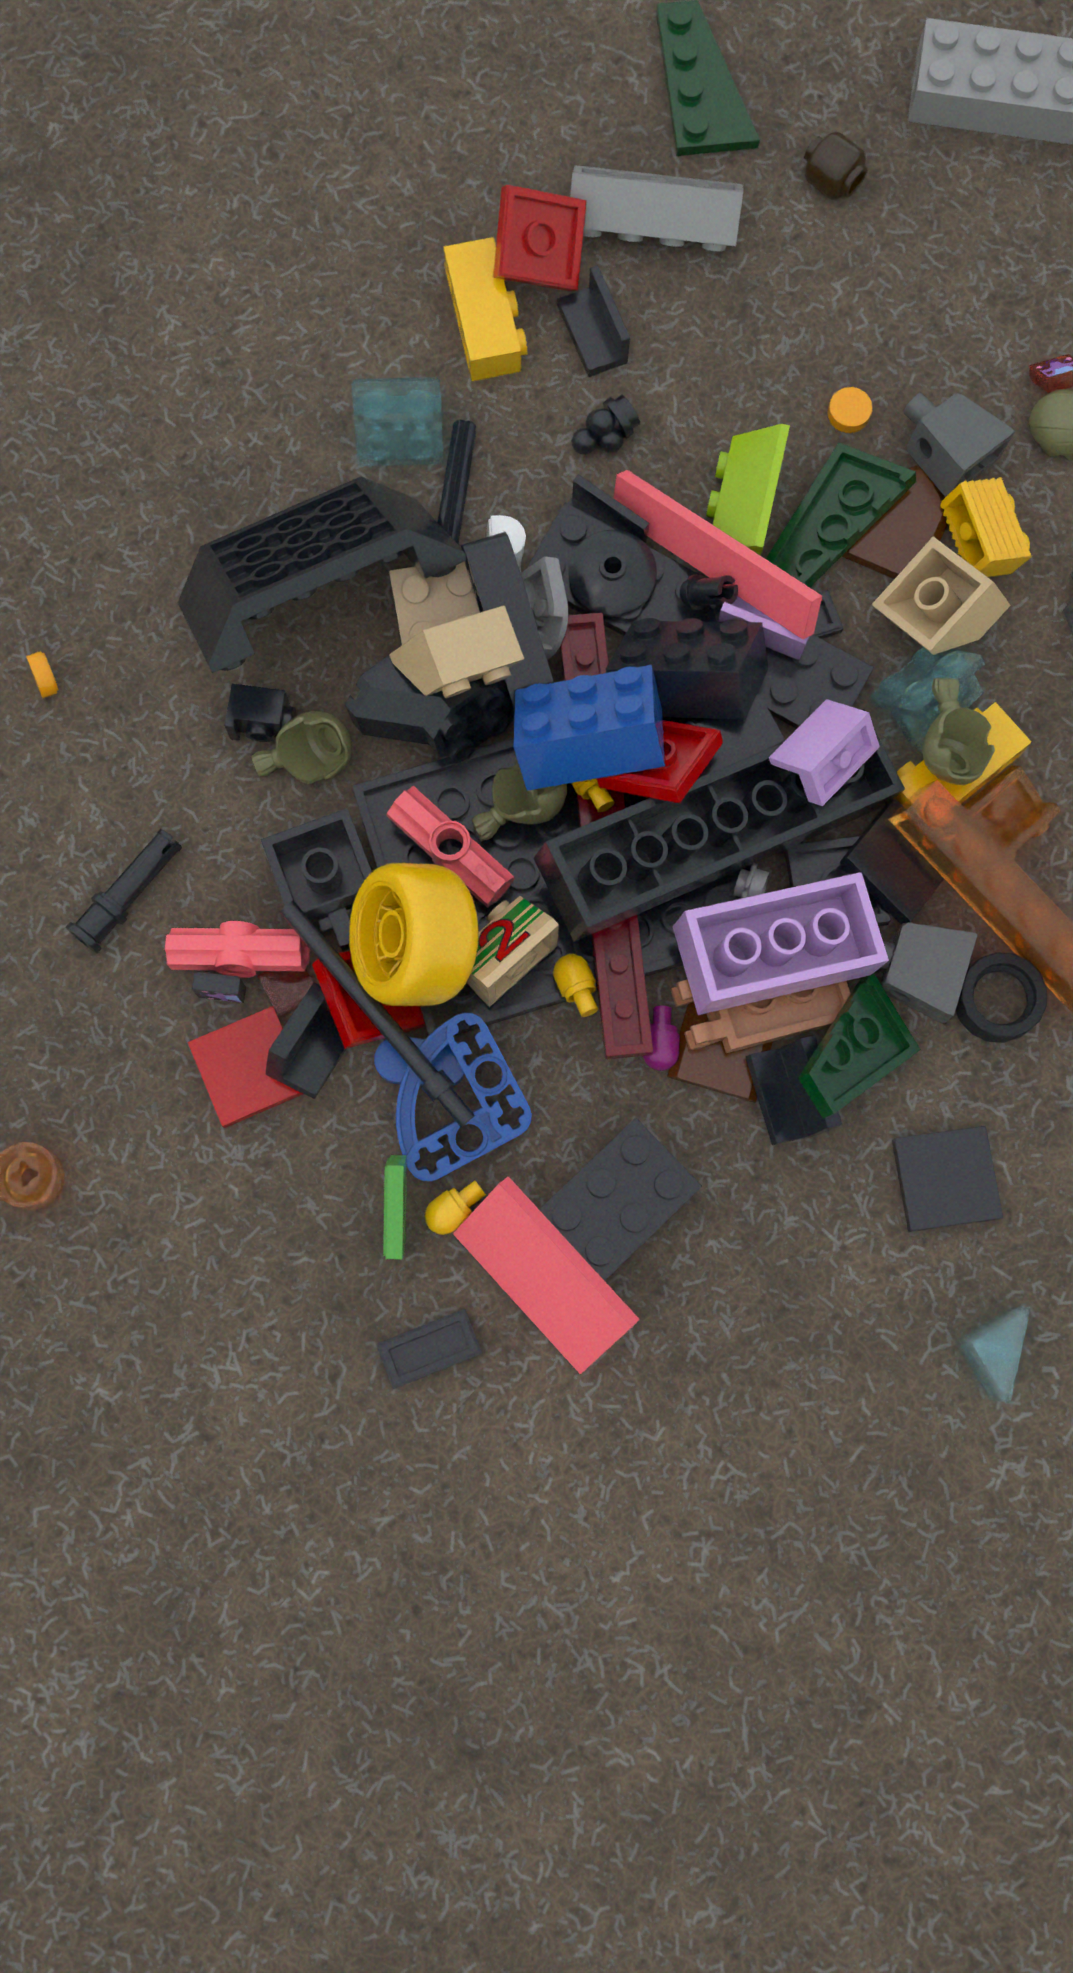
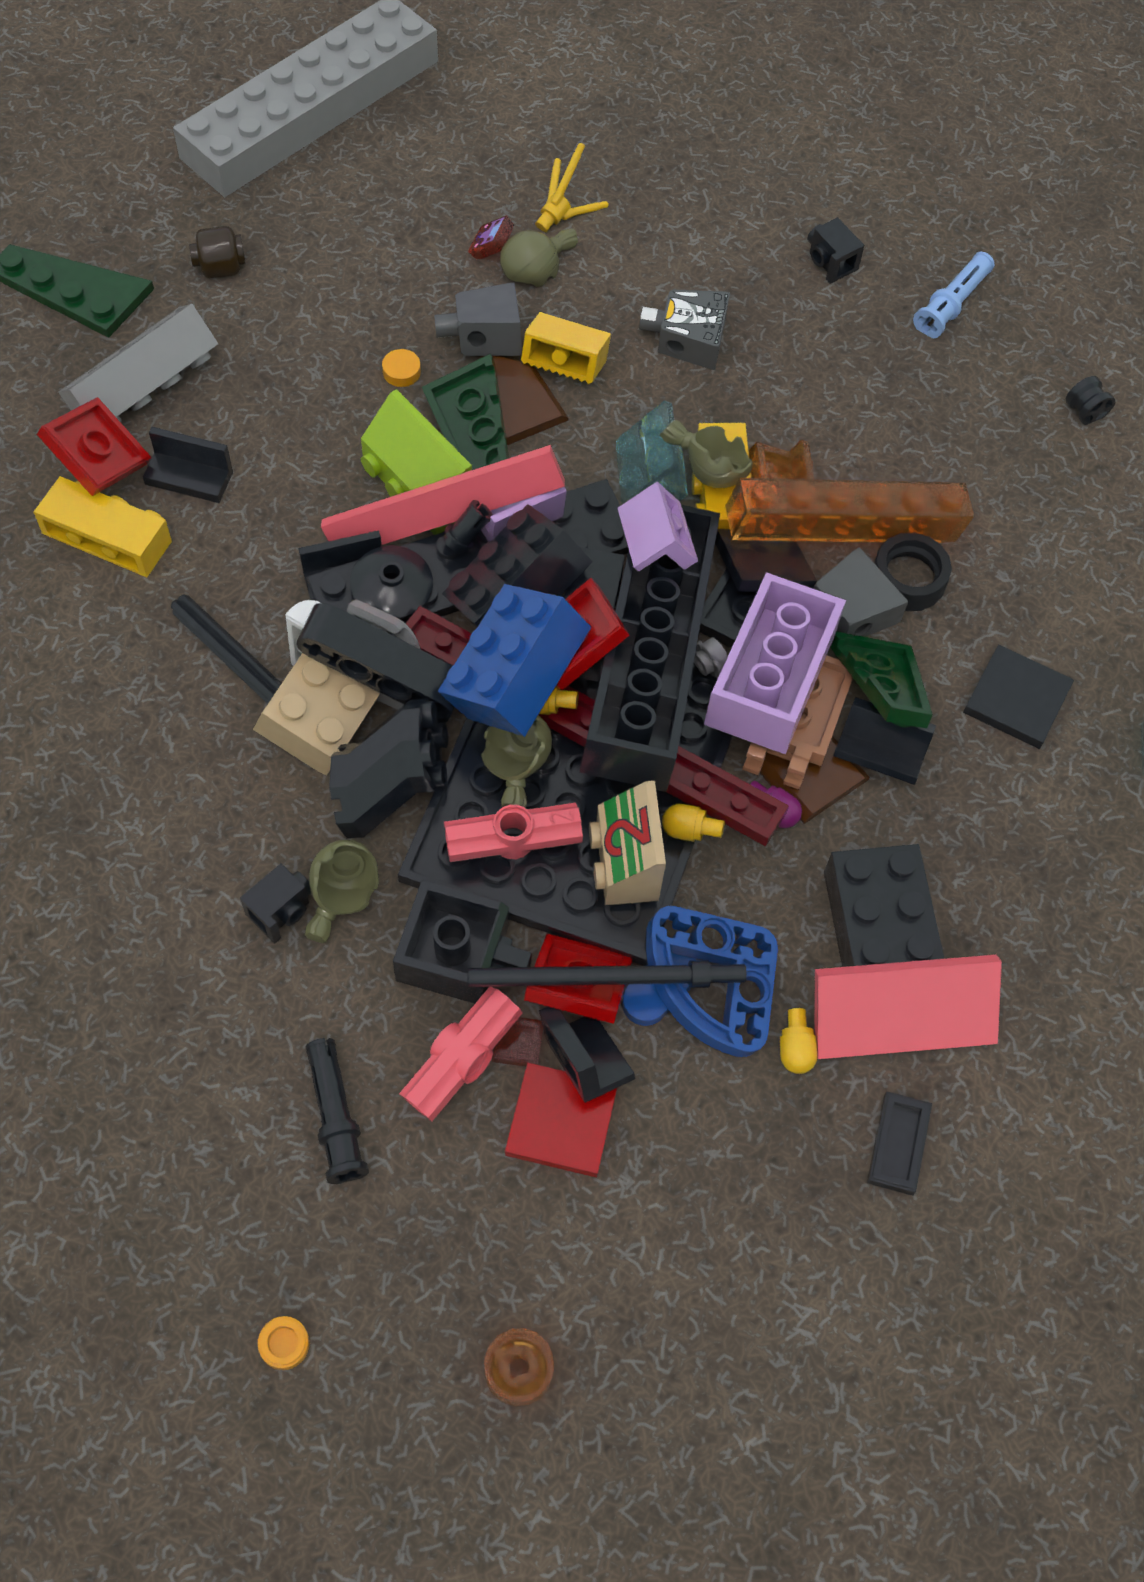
camera: 55 degrees left, 15 degrees down
light orange tile [26,651,59,699] -> none
black slope [178,476,467,673] -> none
black tile [192,972,246,1003] -> none
yellow wheel [349,863,479,1006] -> none
clear light blue bracket [352,377,443,466] -> none
bright green tile [383,1155,407,1259] -> none
tan slope [389,605,524,698] -> none
black piece [571,395,641,455] -> none
tan slope [872,537,1011,655] -> none

